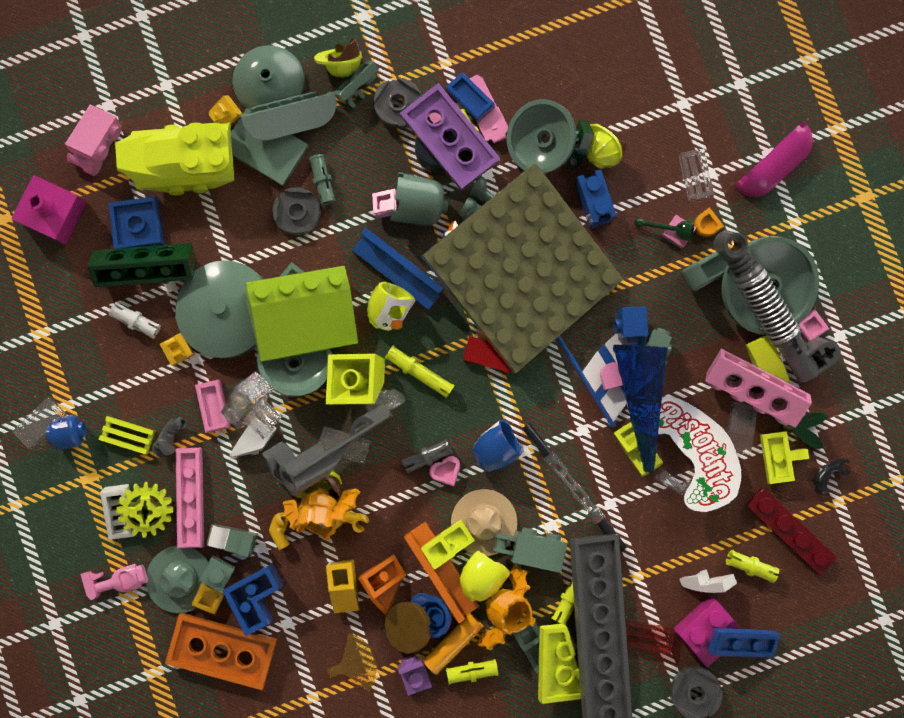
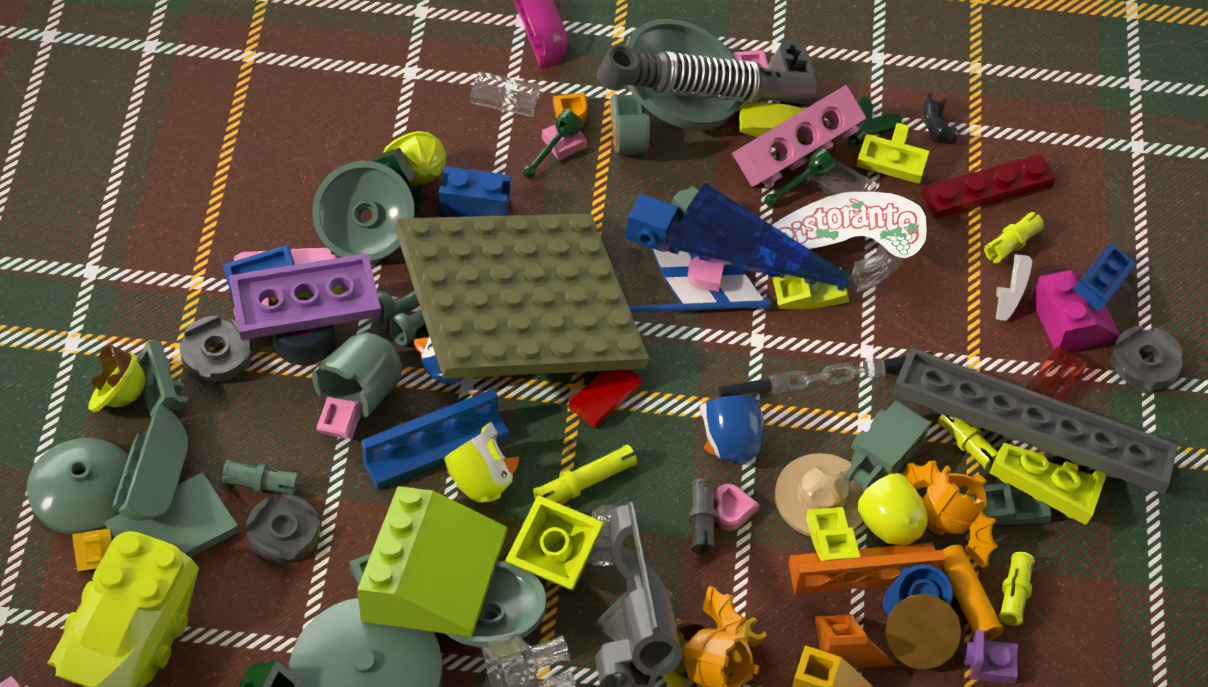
camera: 65 degrees left, 30 degrees down
none -> dark green hinge [764,147,837,207]

